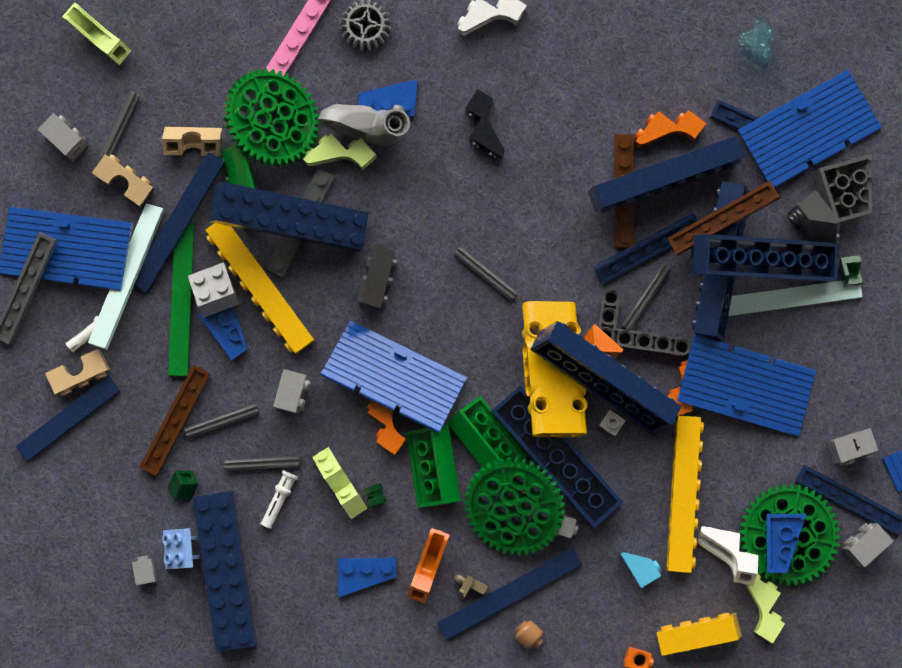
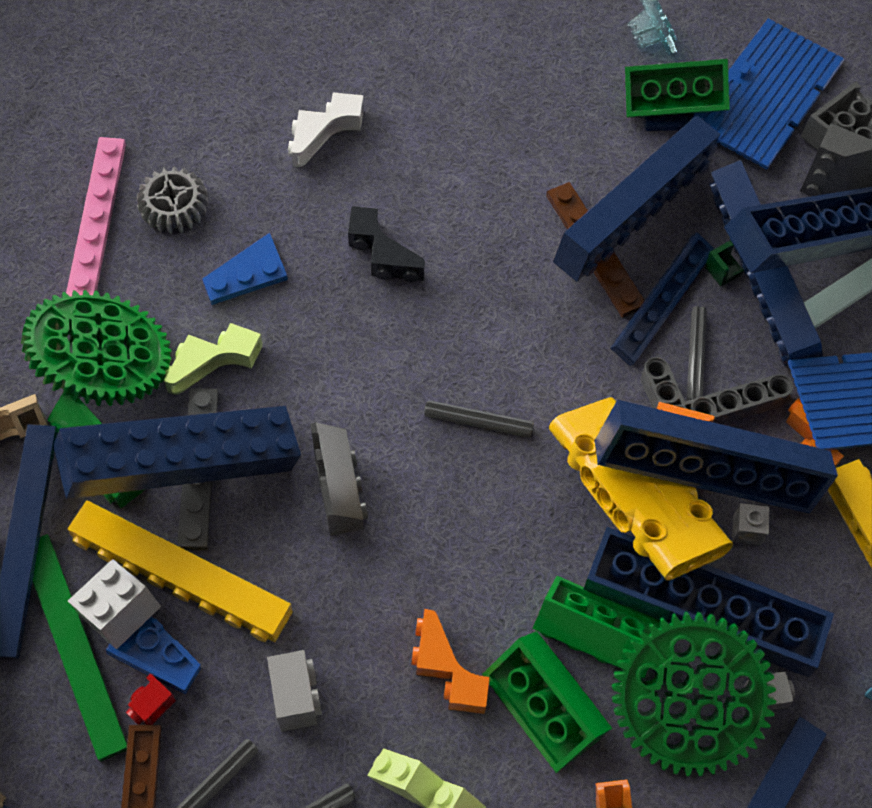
camera: 30 degrees left, 20 degrees down
light grey piece [317,104,410,147] -> none
door [320,321,467,433] -> none
dark green wheel [363,483,387,507] -> none
orange arch [634,110,707,148] -> none
reddish brown plate [668,181,780,256] -> none
none -> red brick [125,673,176,725]
none -> green slope [625,59,730,118]

